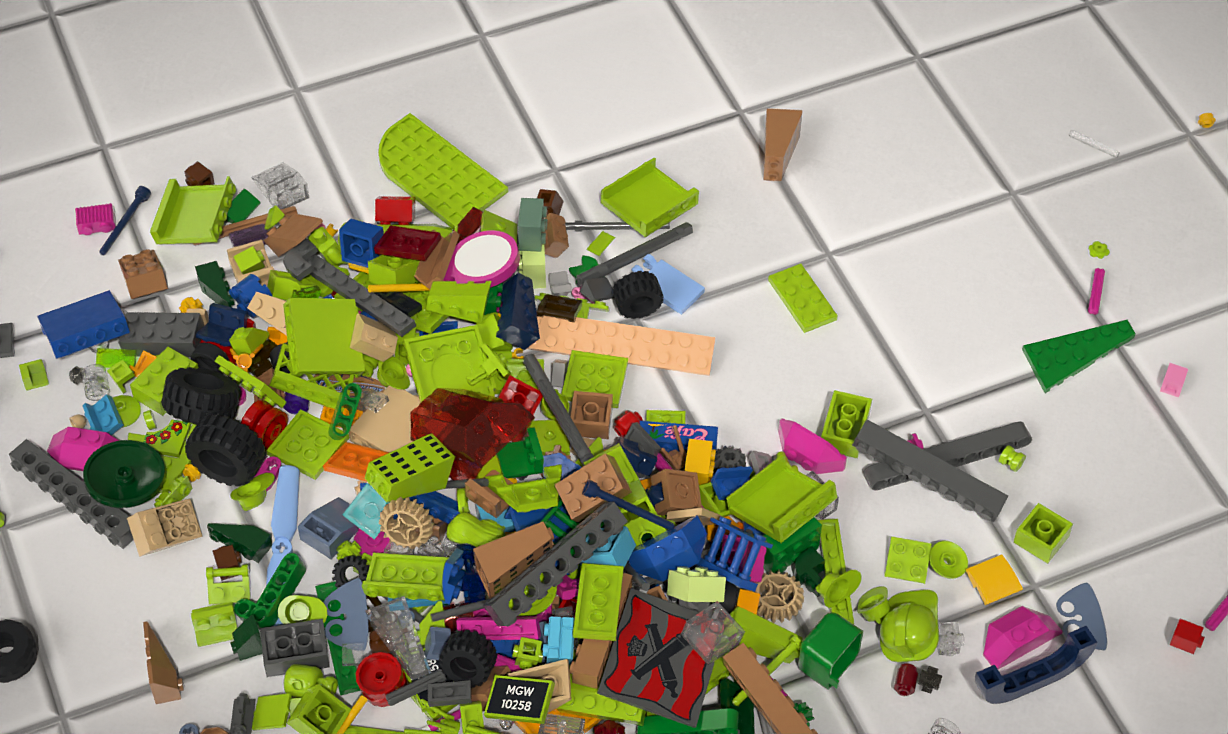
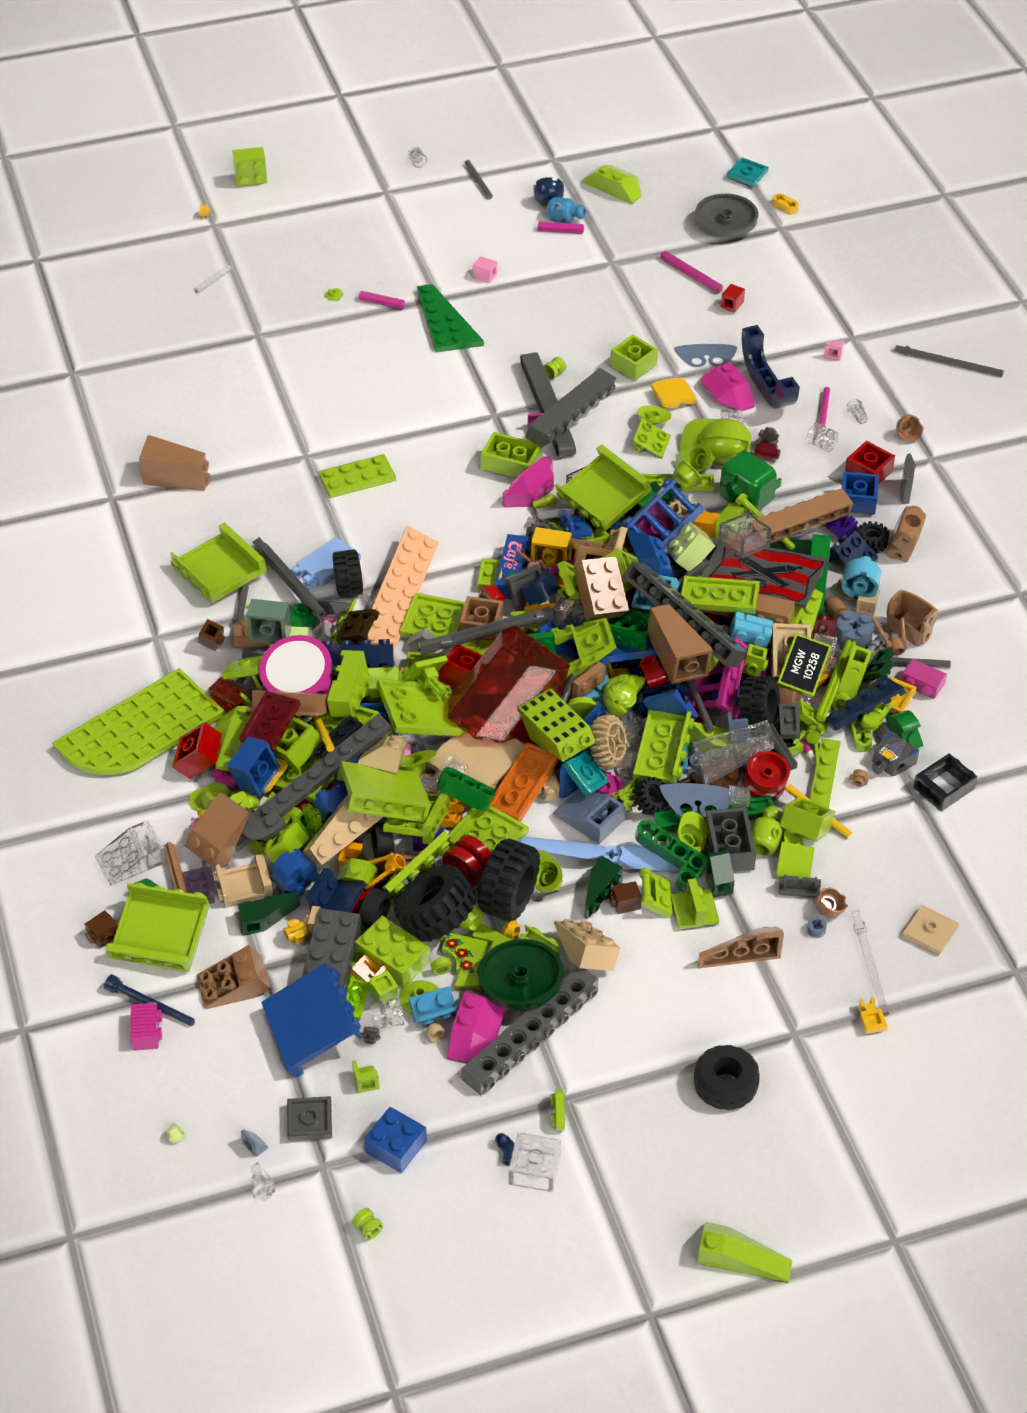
camera: 85 degrees left, 5 degrees down
lime brick [233,246,265,275] -> none
lime slope [264,205,285,230] -> none
dark blue piece [582,480,675,530] -> none

